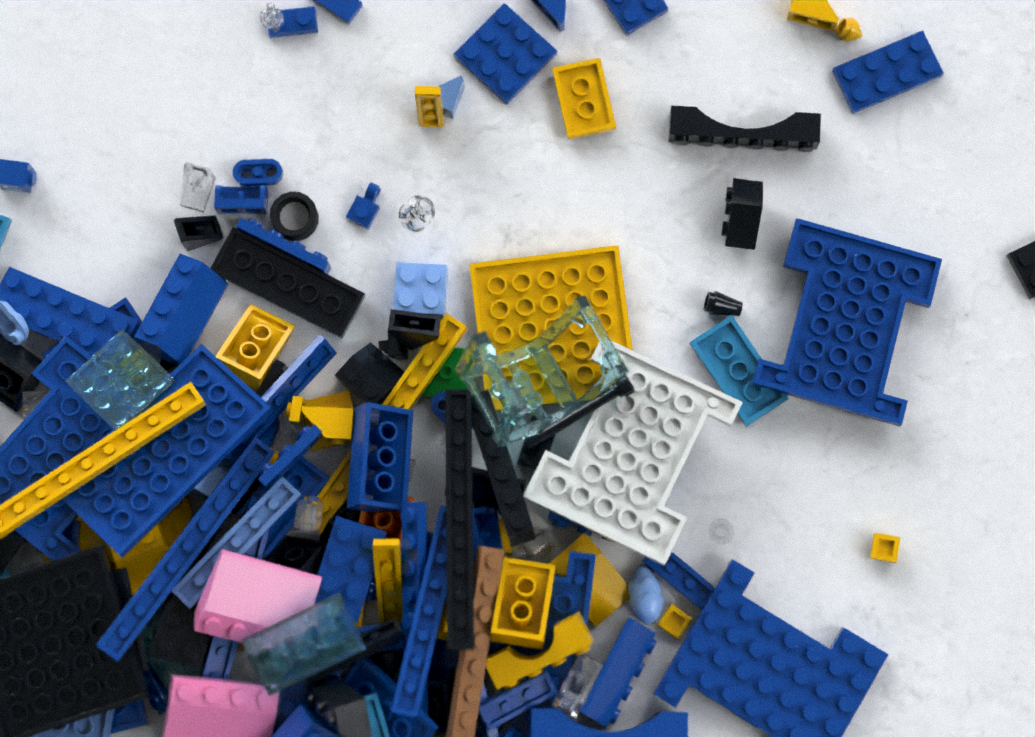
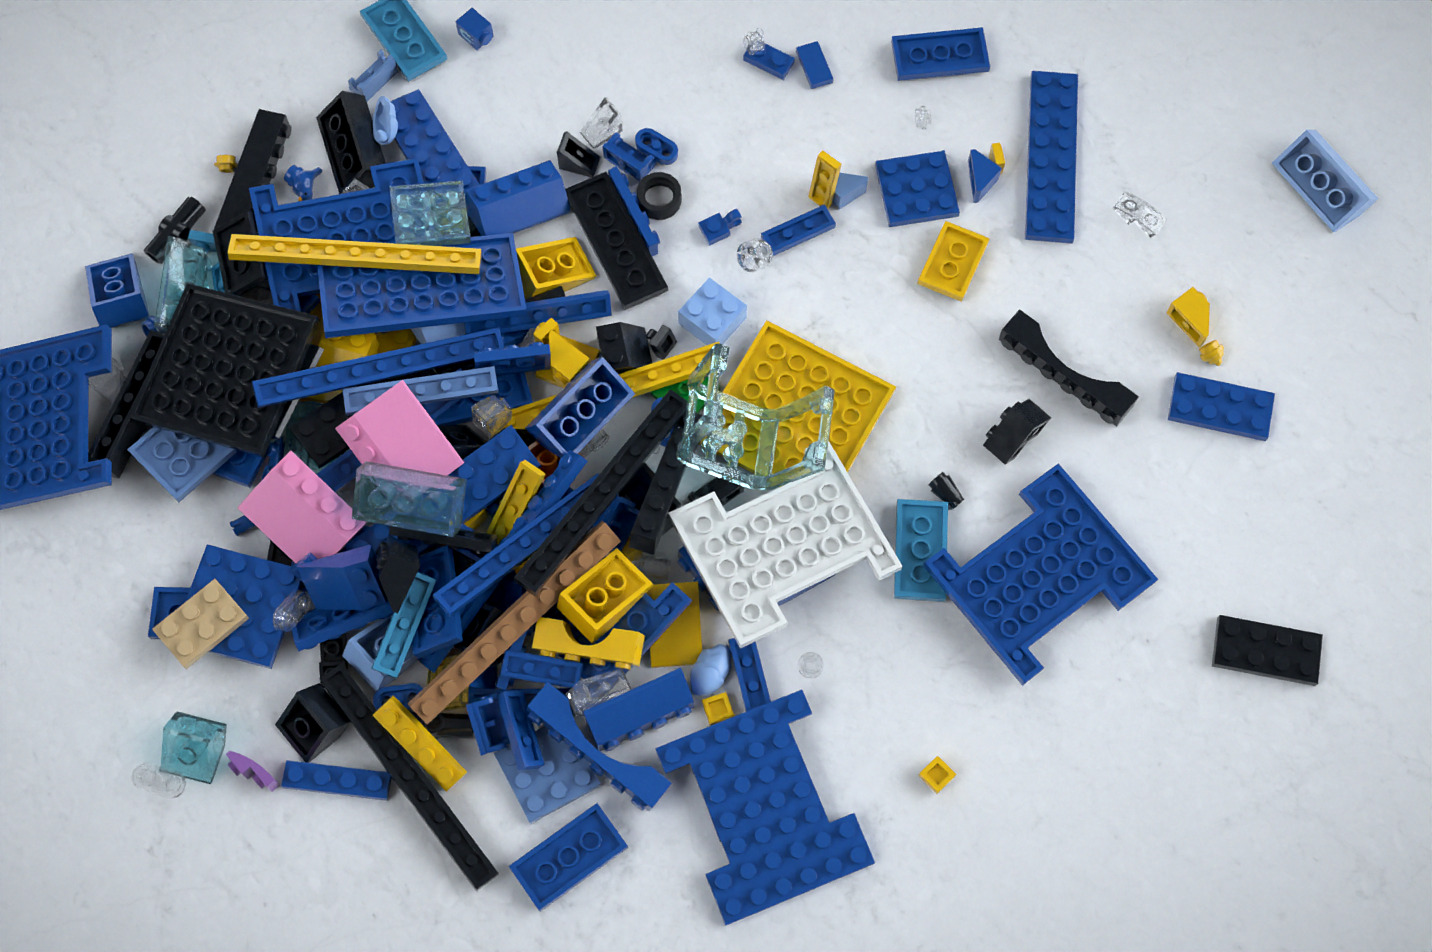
camera: 30 degrees right, 10 degrees down
black slope [387,309,441,350] -> none
black piece [524,374,636,449] -> none
none -> blue plate [761,204,836,256]

